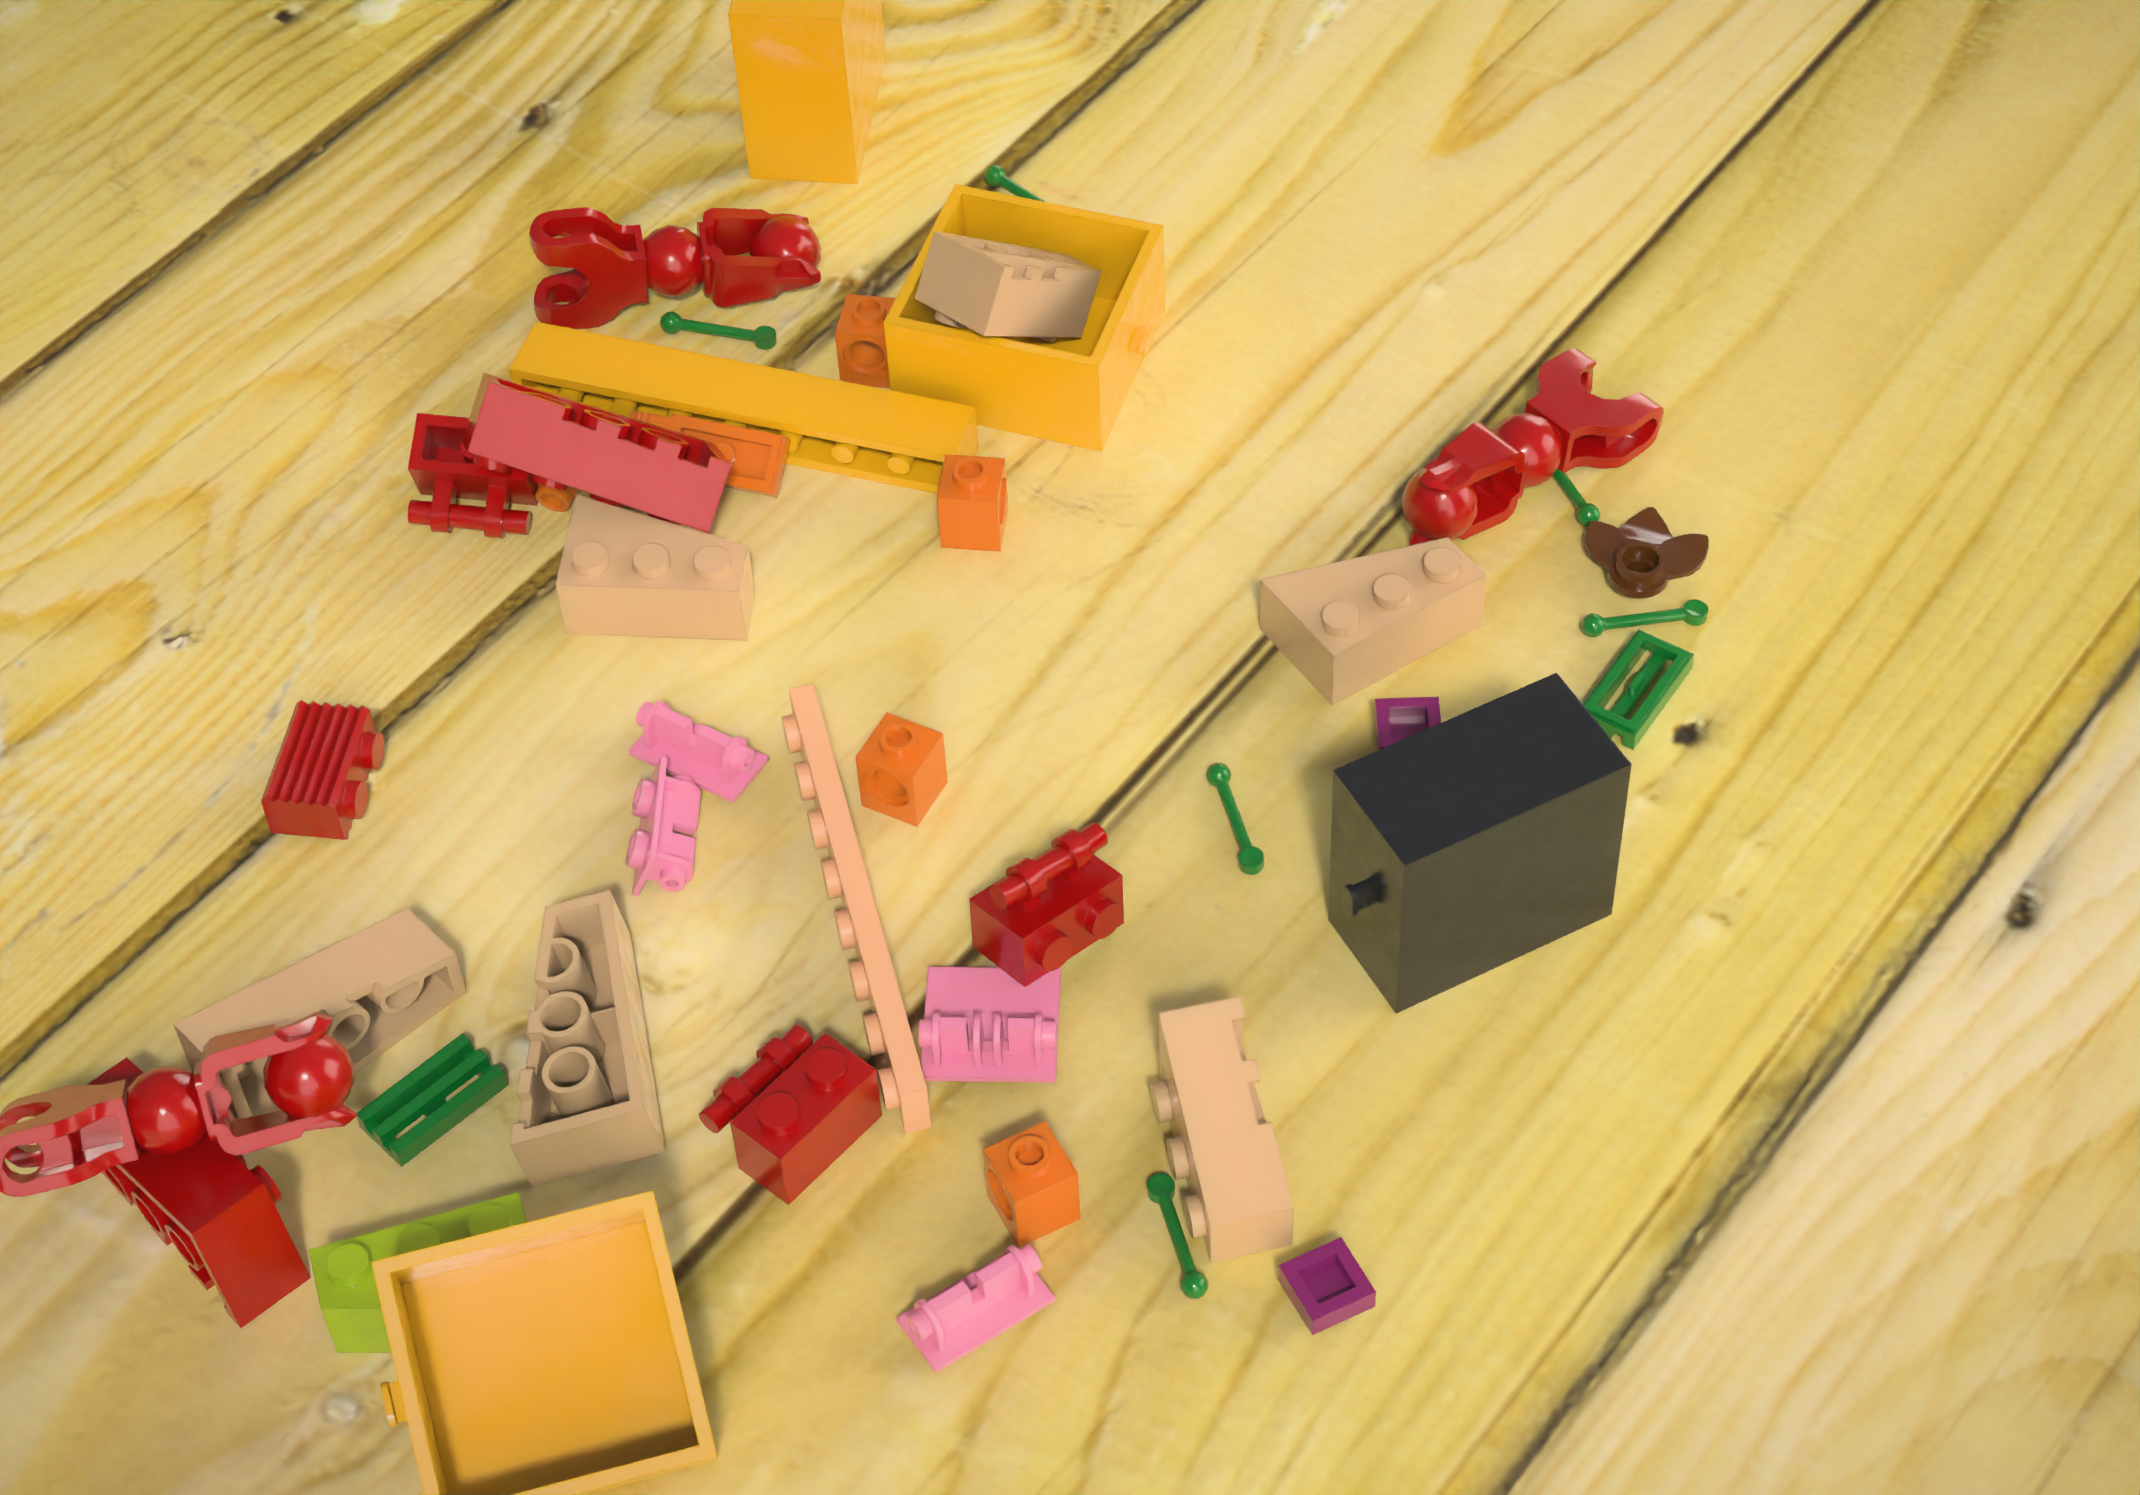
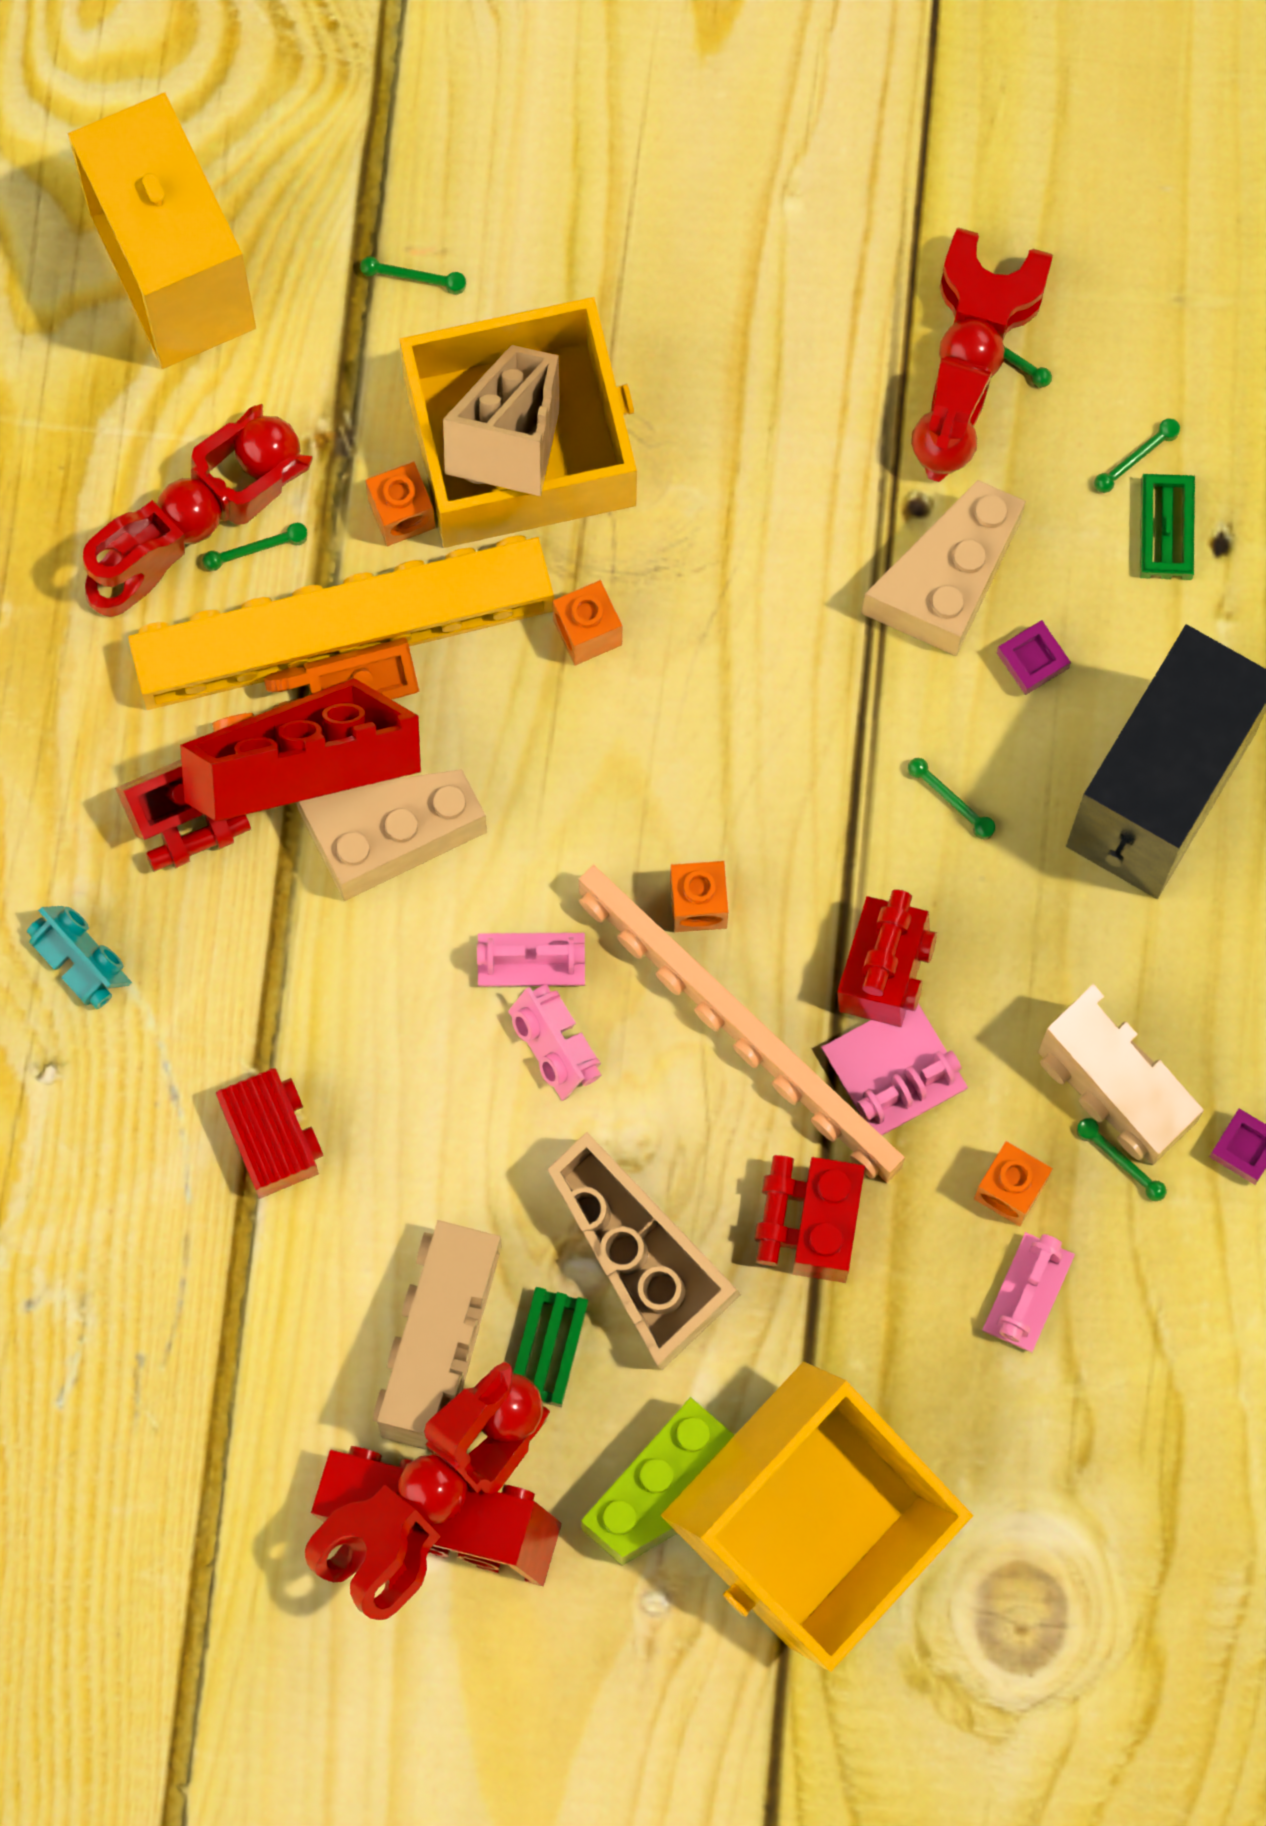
camera: 35 degrees left, 25 degrees up
reddish brown plate [1585,507,1709,598] -> none
none -> teal hinge [27,906,132,1009]

